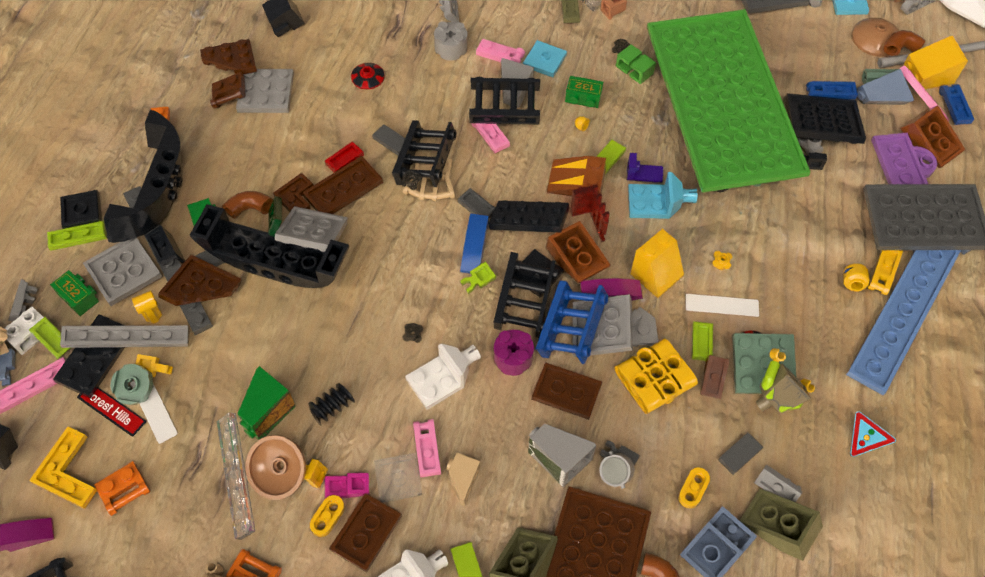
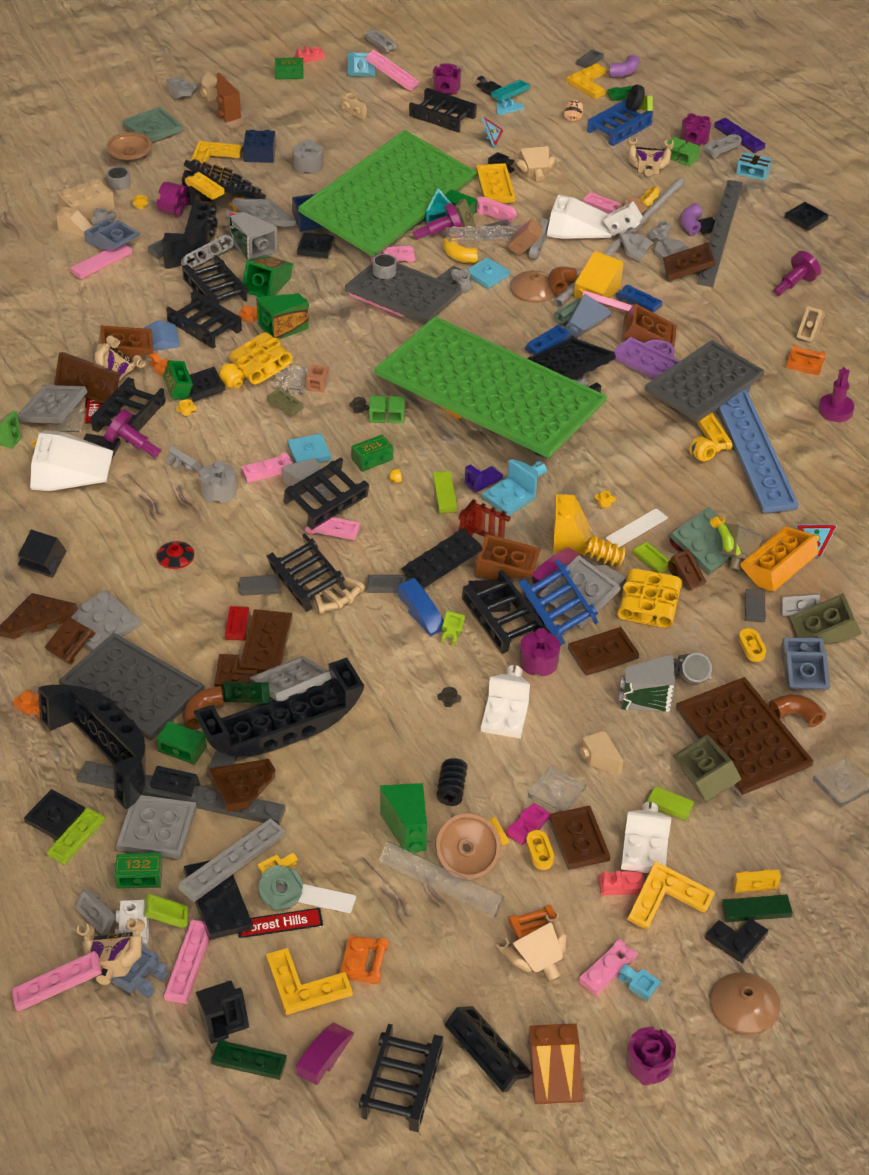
camera: 45 degrees left, 15 degrees down
yellow piece [132,291,163,324] -> none
clear smoke plate [401,170,422,190] -> none
bright pink plate [413,419,441,478] -> none
dark orange slope [547,156,606,200] -> none
none -> dark grey plate [59,633,205,740]
none -> yellow piece [582,535,625,569]
none -> light orange slope [740,526,818,592]

